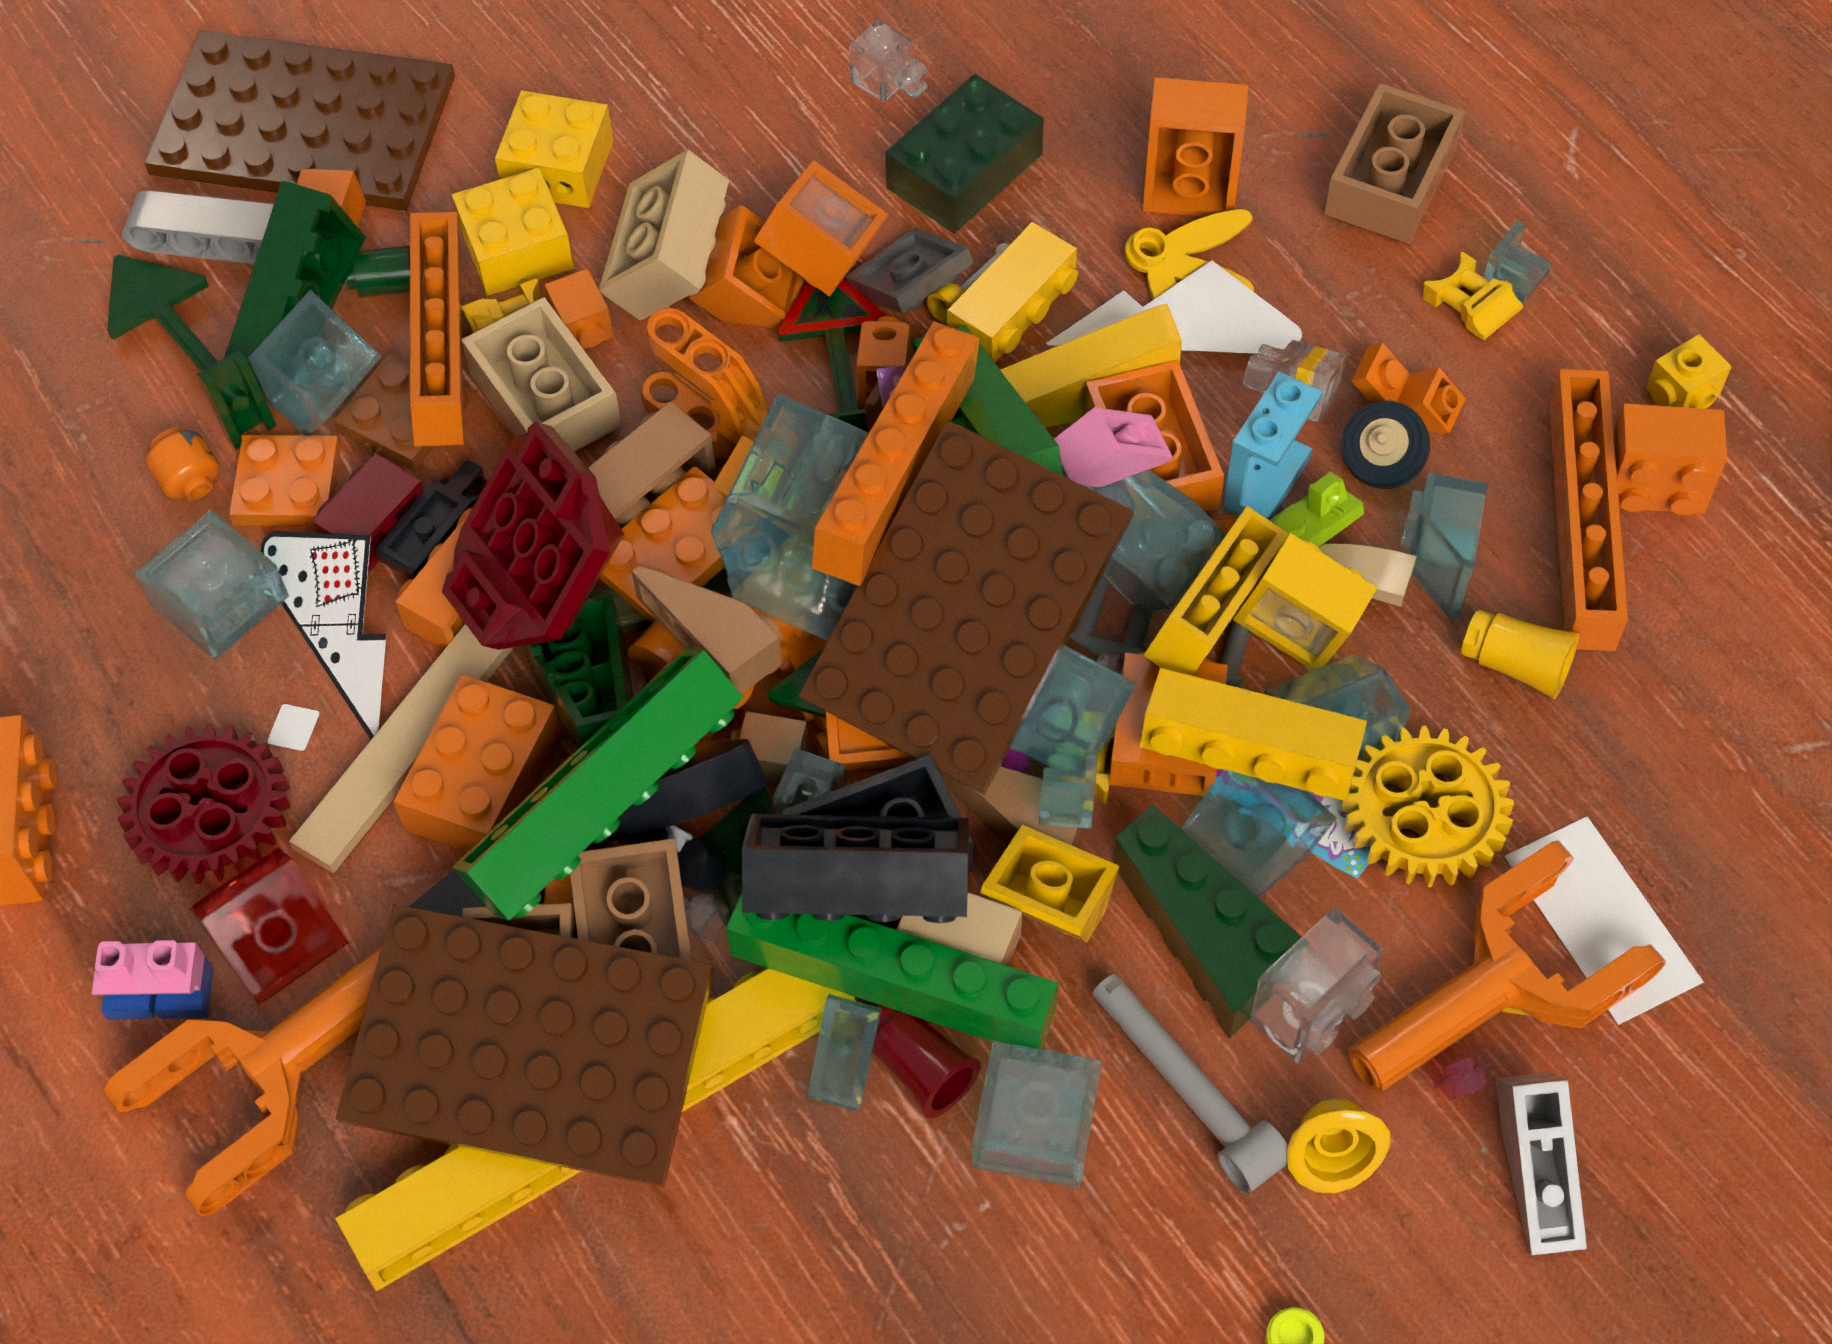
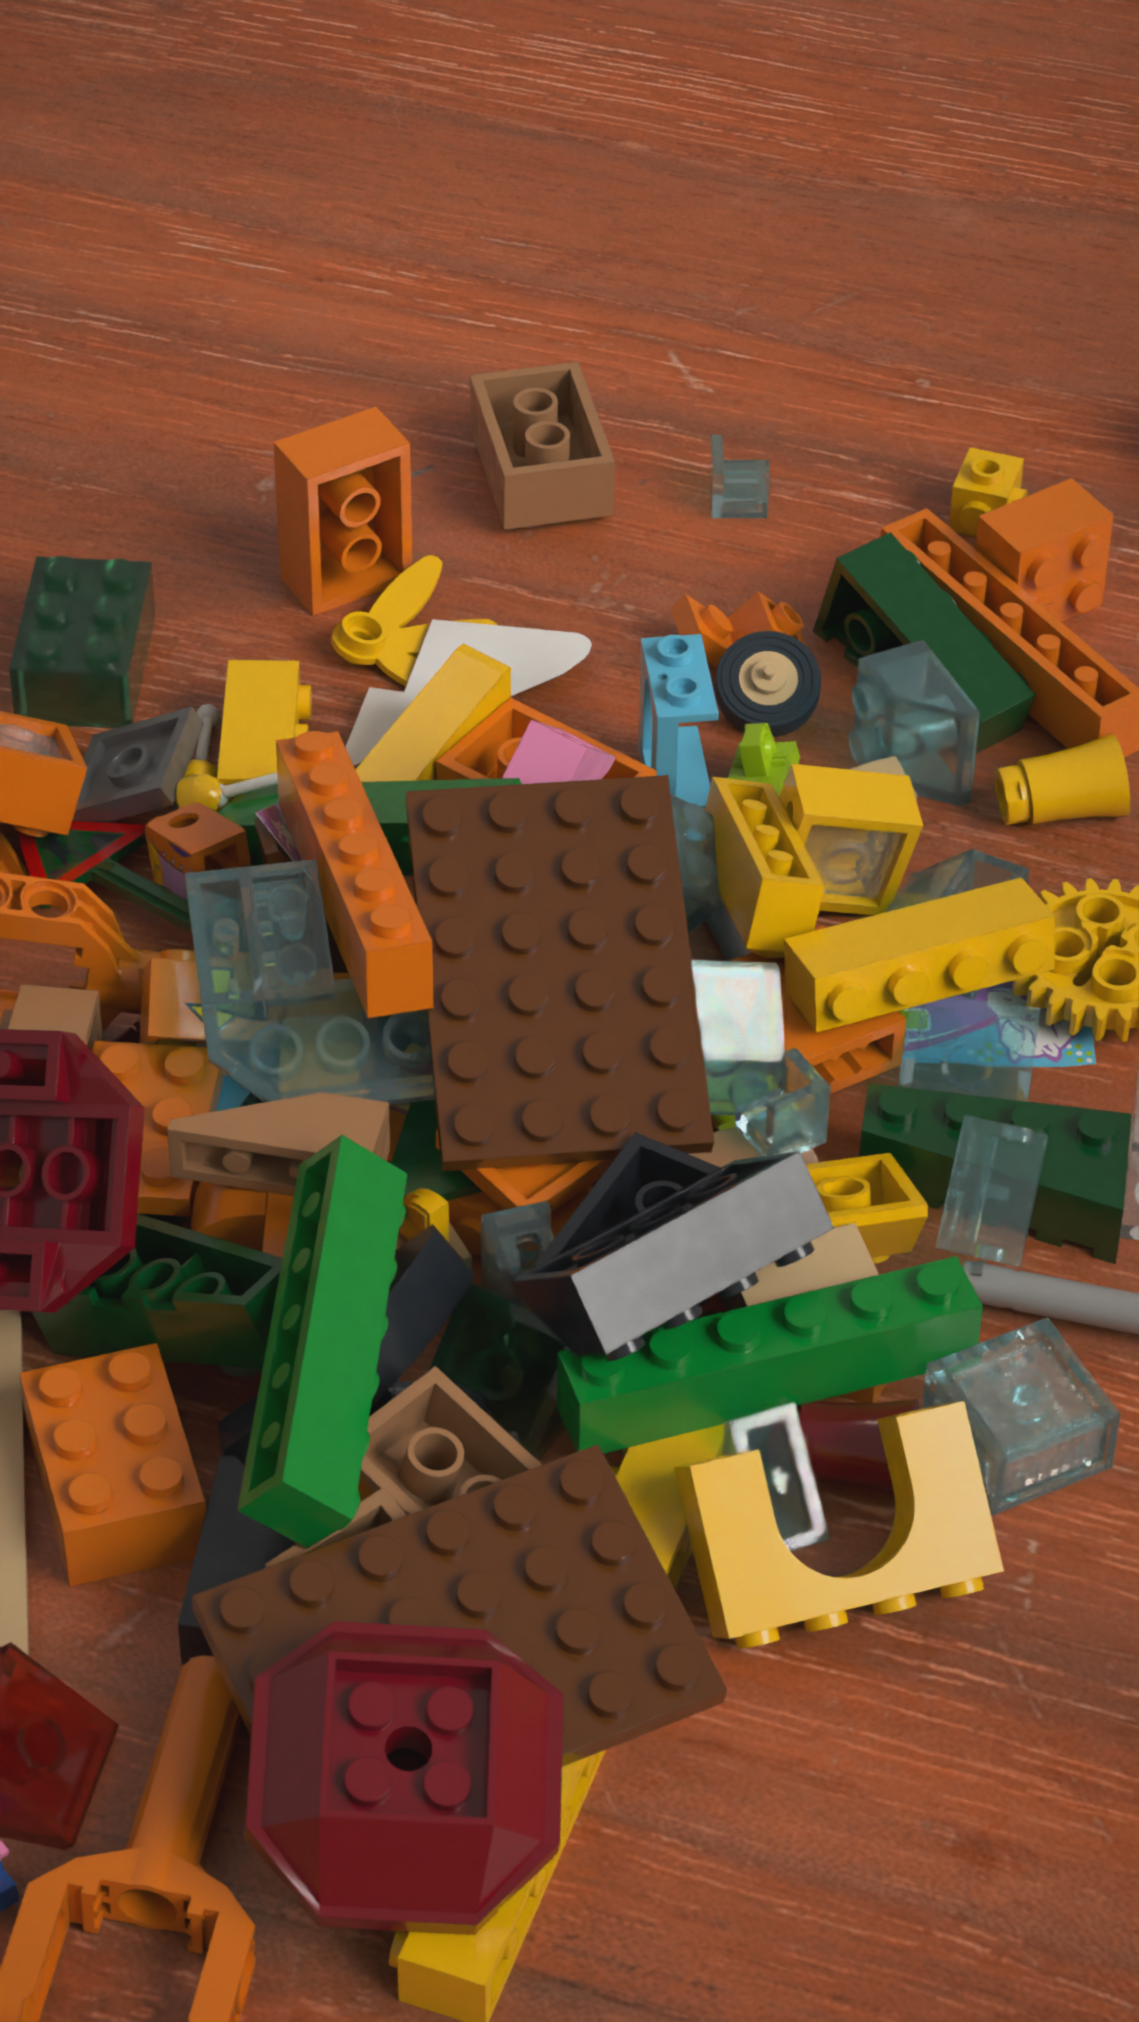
camera: 40 degrees left, 15 degrees down
clear hips [1242,340,1348,422] -> none
yellow piece [1423,252,1523,341] -> none
none -> yellow hinge [176,772,278,813]
none -> dark red piece [245,1621,564,1935]
none -> yellow tile [399,1188,449,1242]
none -> yellow arch [674,1401,1004,1649]
none -> dark green wedge [813,532,1036,758]
none -> clear light blue hinge [935,1115,1048,1267]

